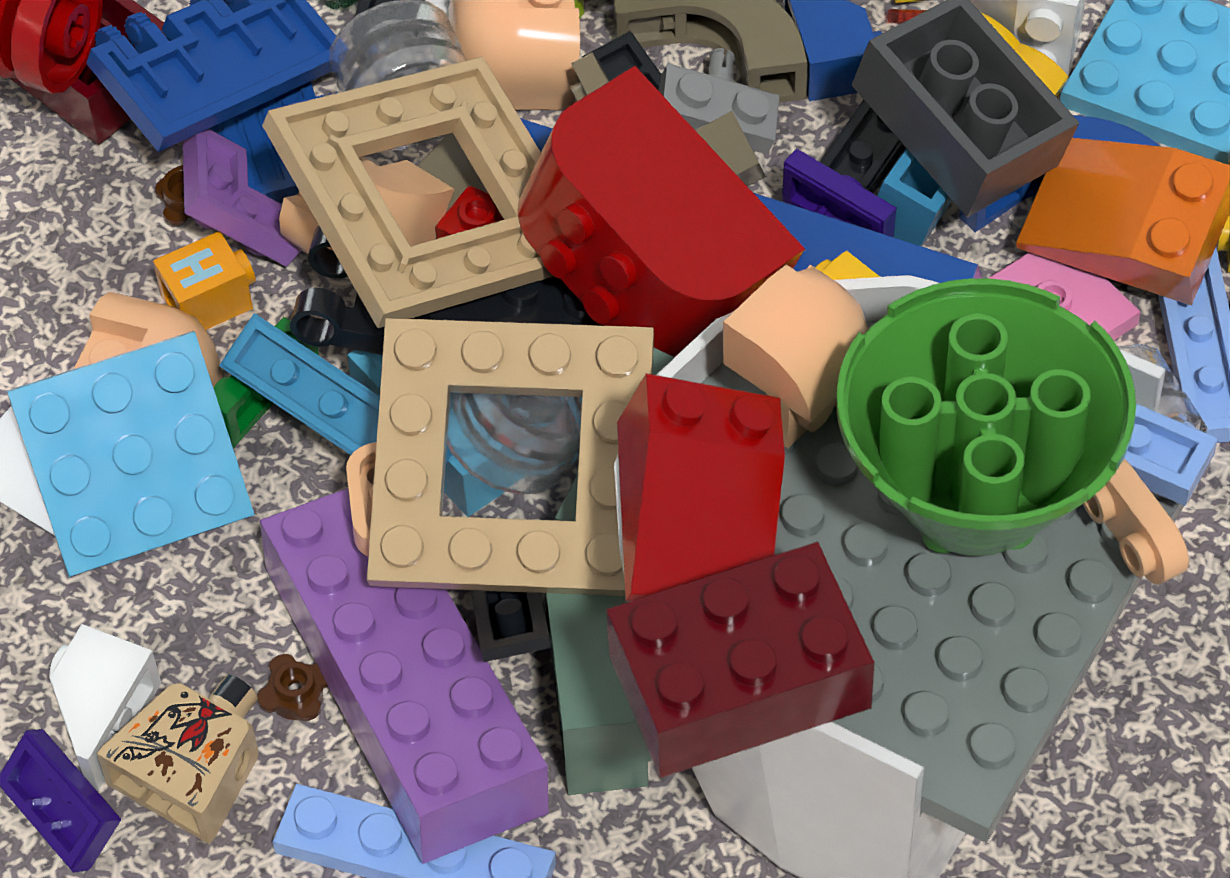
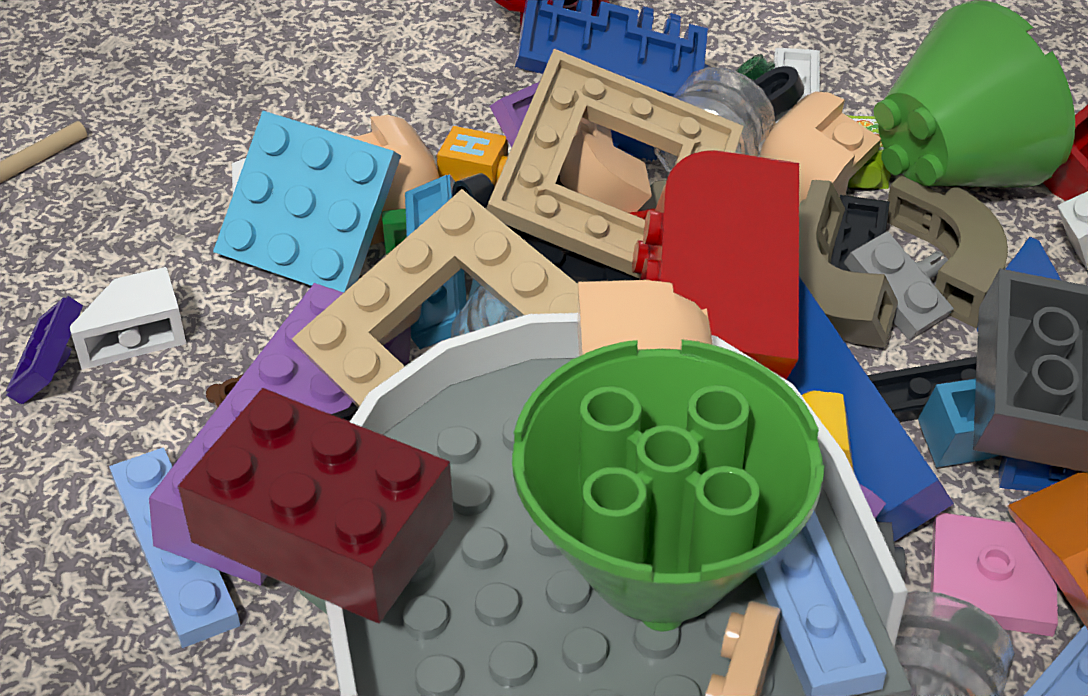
camera: 45 degrees right, 10 degrees down
tan torso [96,675,259,844] -> none
red slope [617,373,785,602] -> none
dark purple plate [782,148,897,237] -> none

